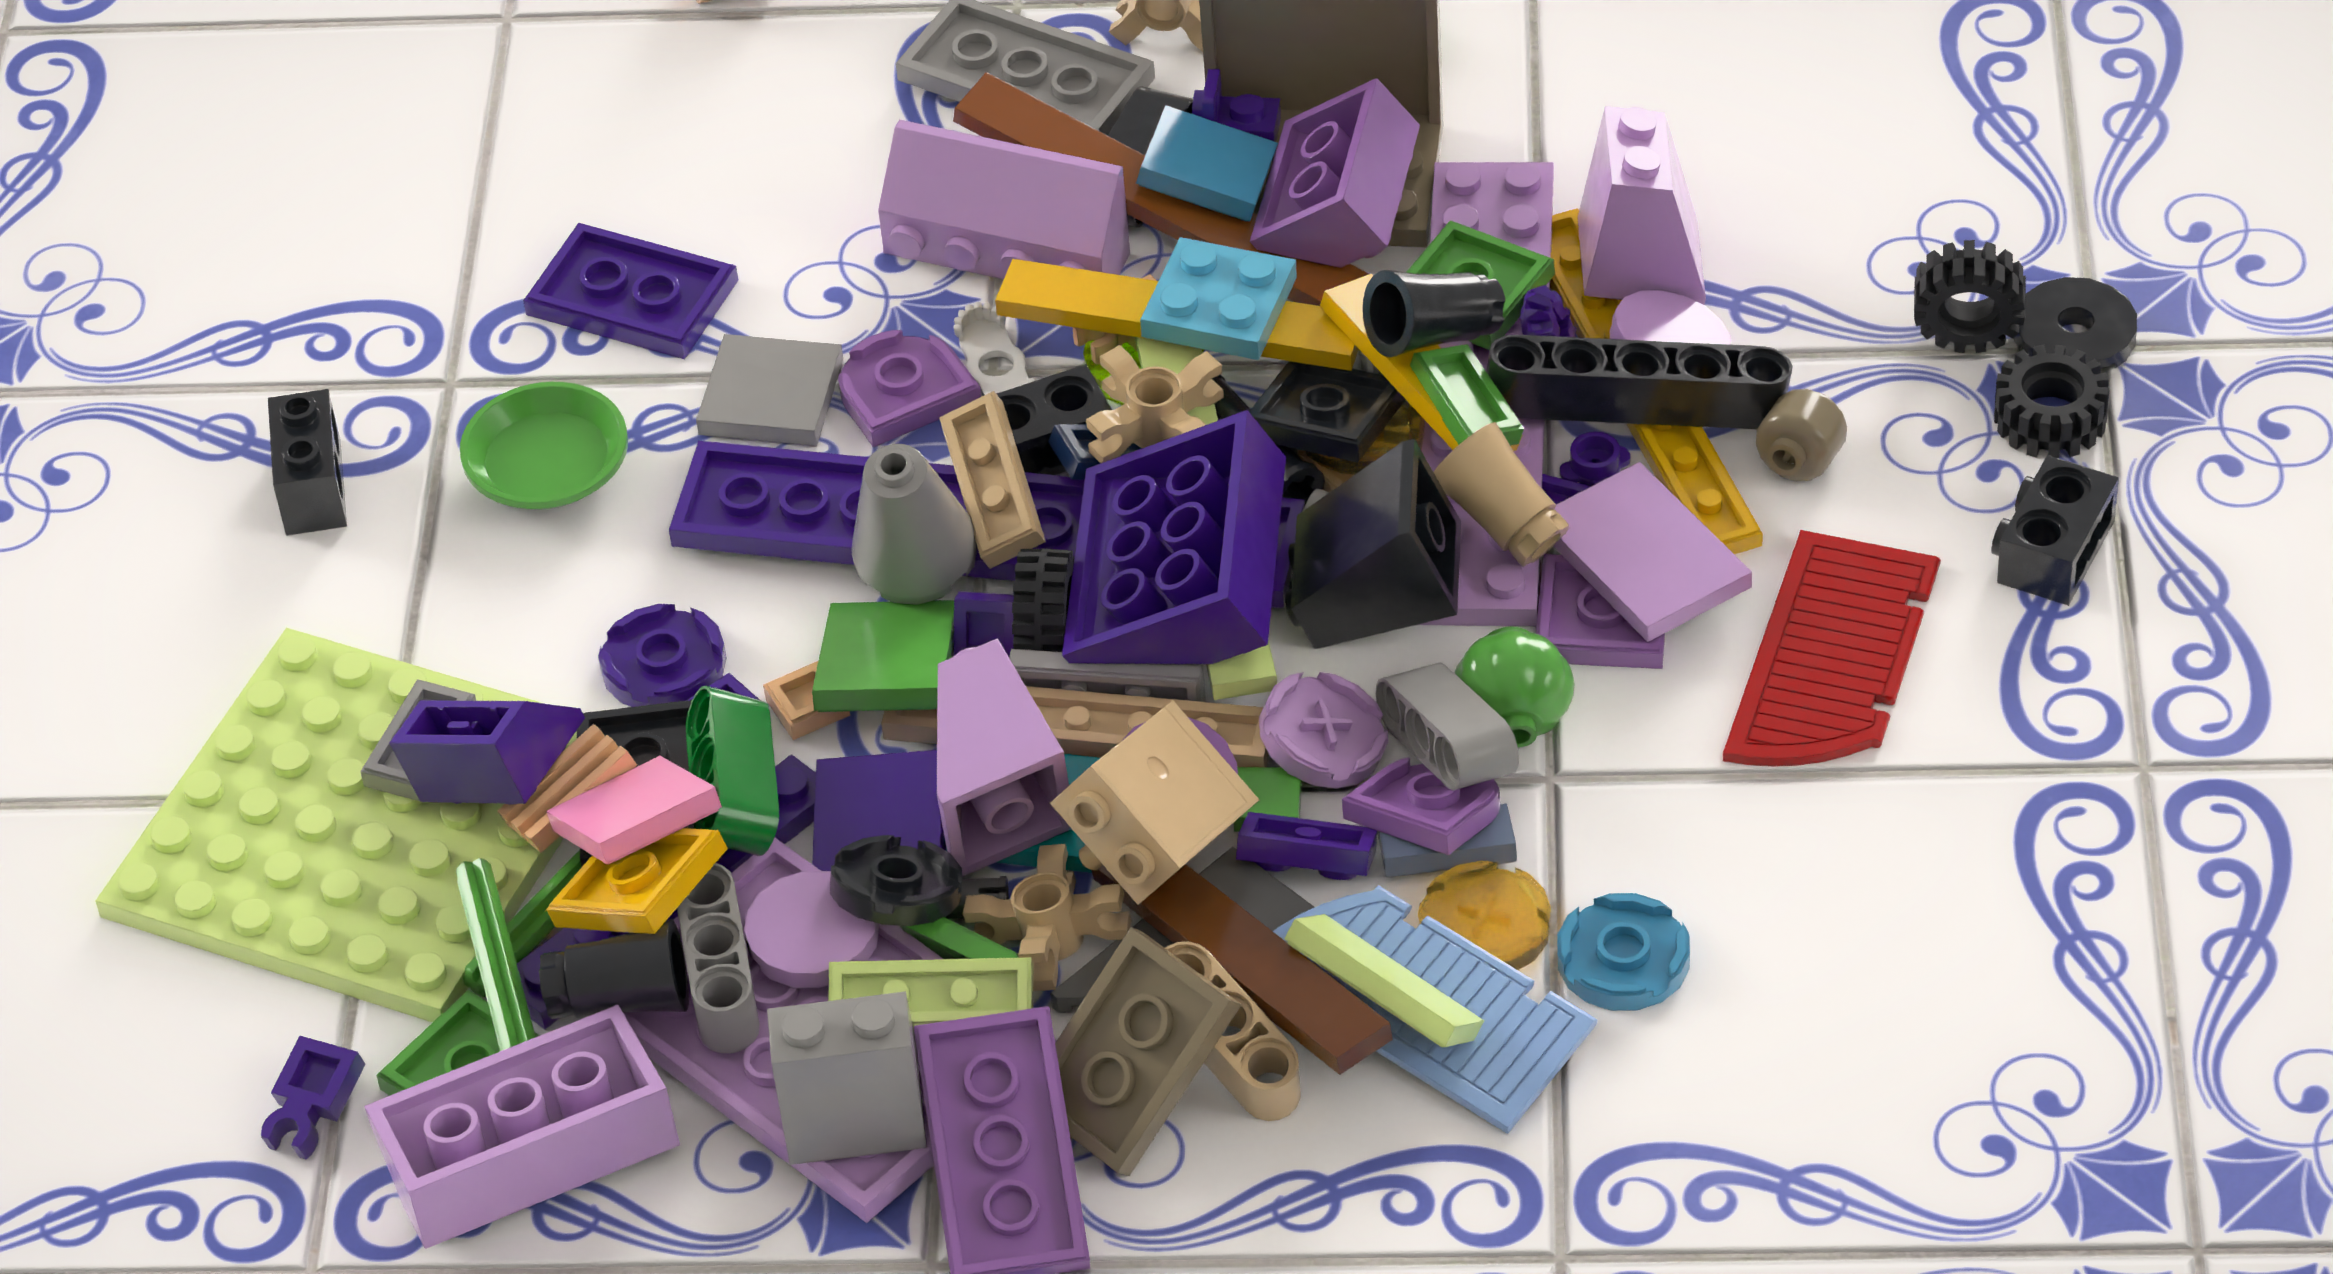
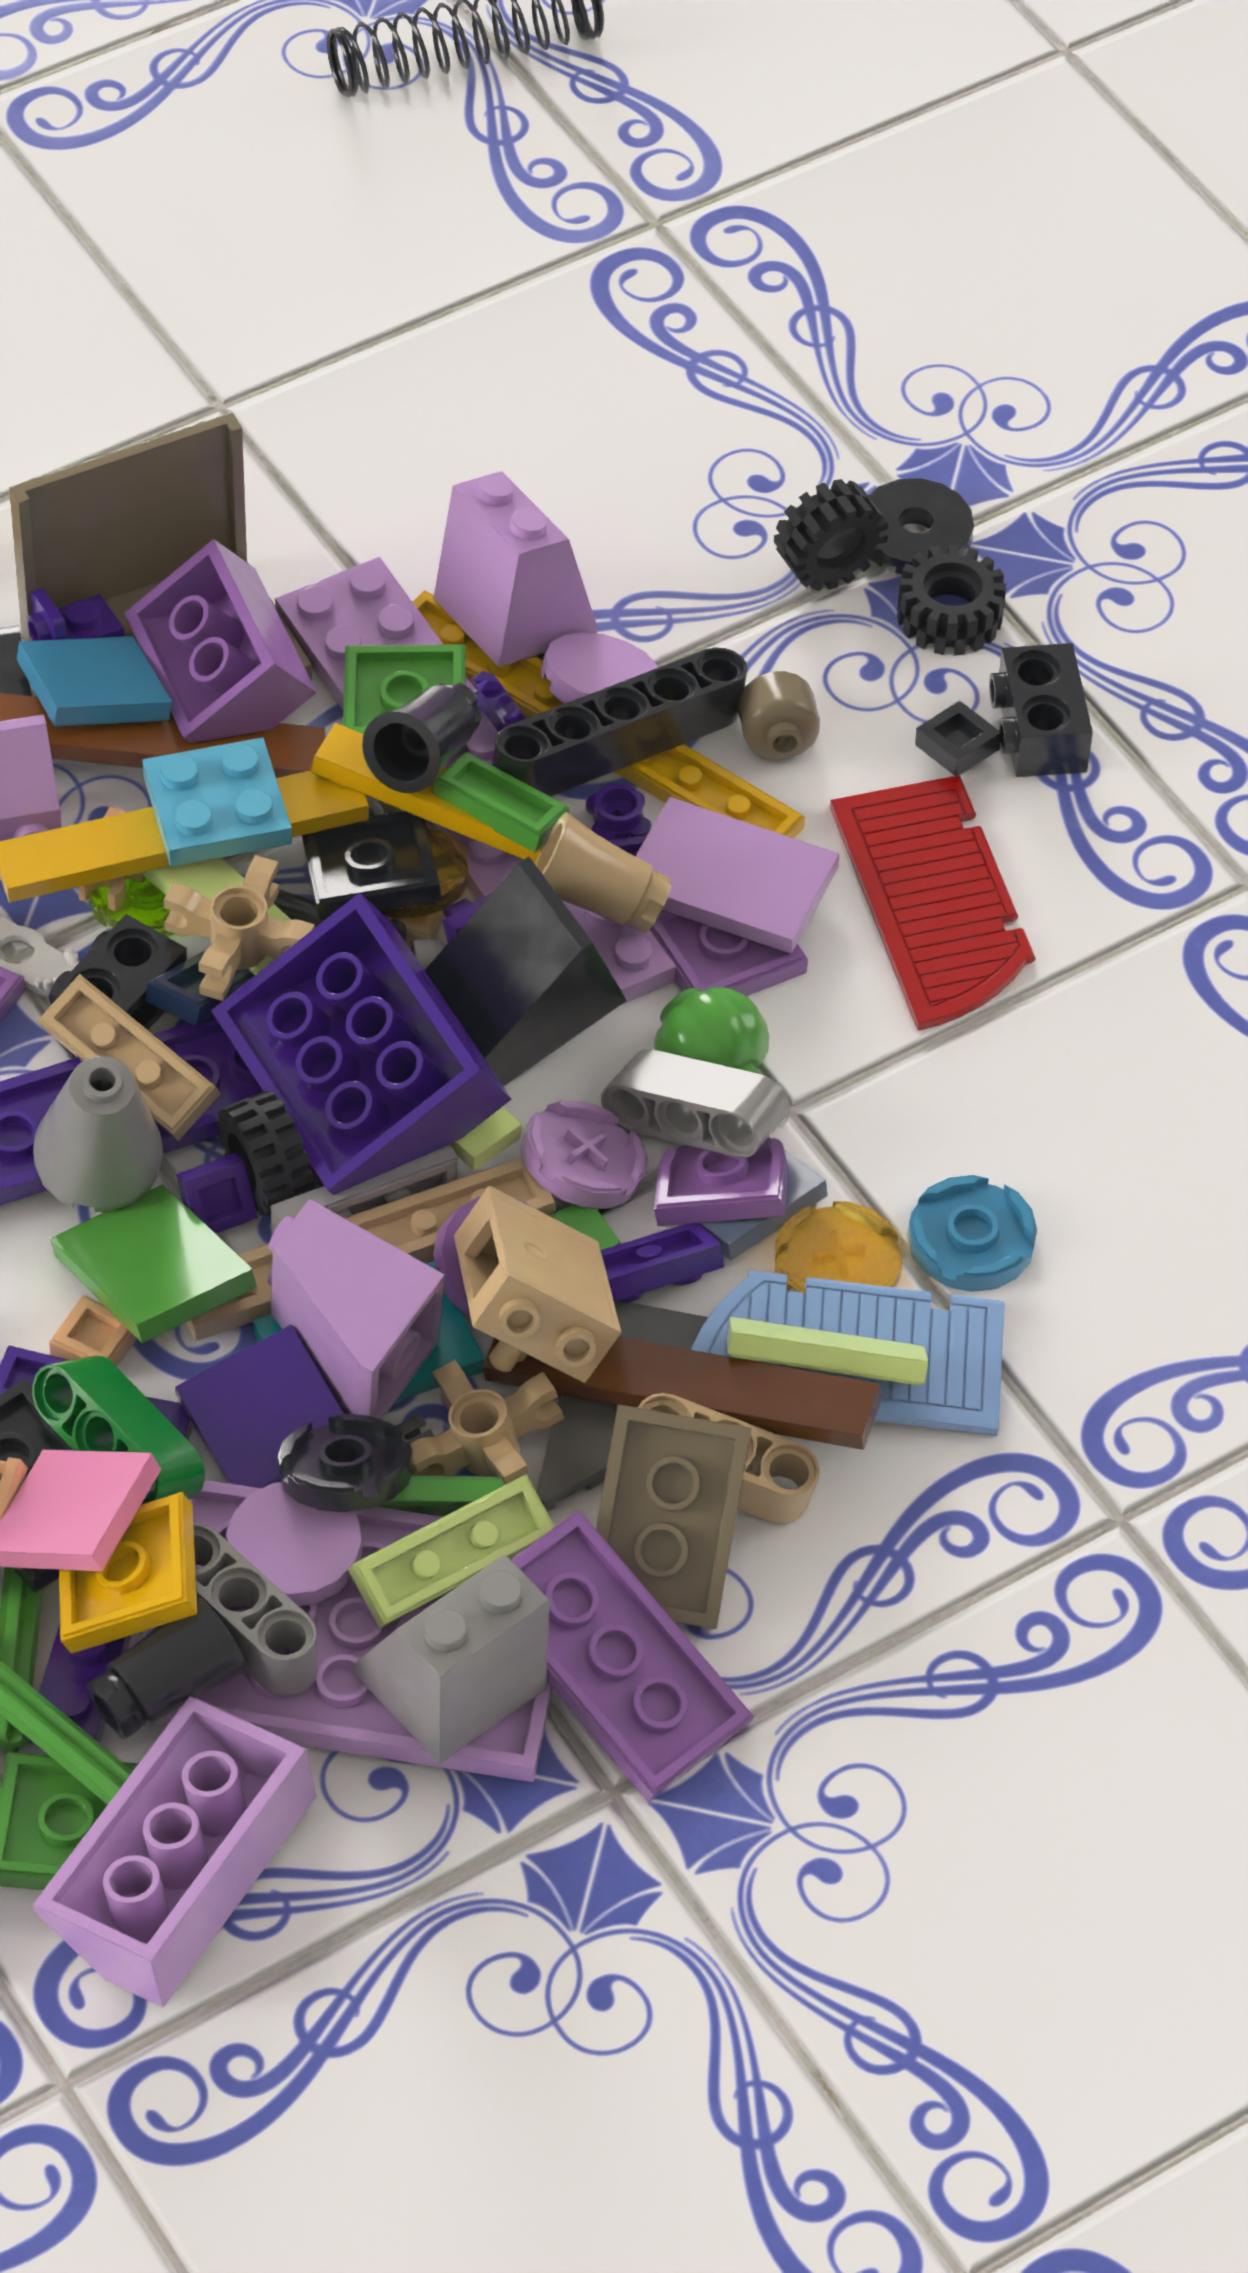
camera: 40 degrees left, 5 degrees up
none -> black plate [915,701,1001,777]

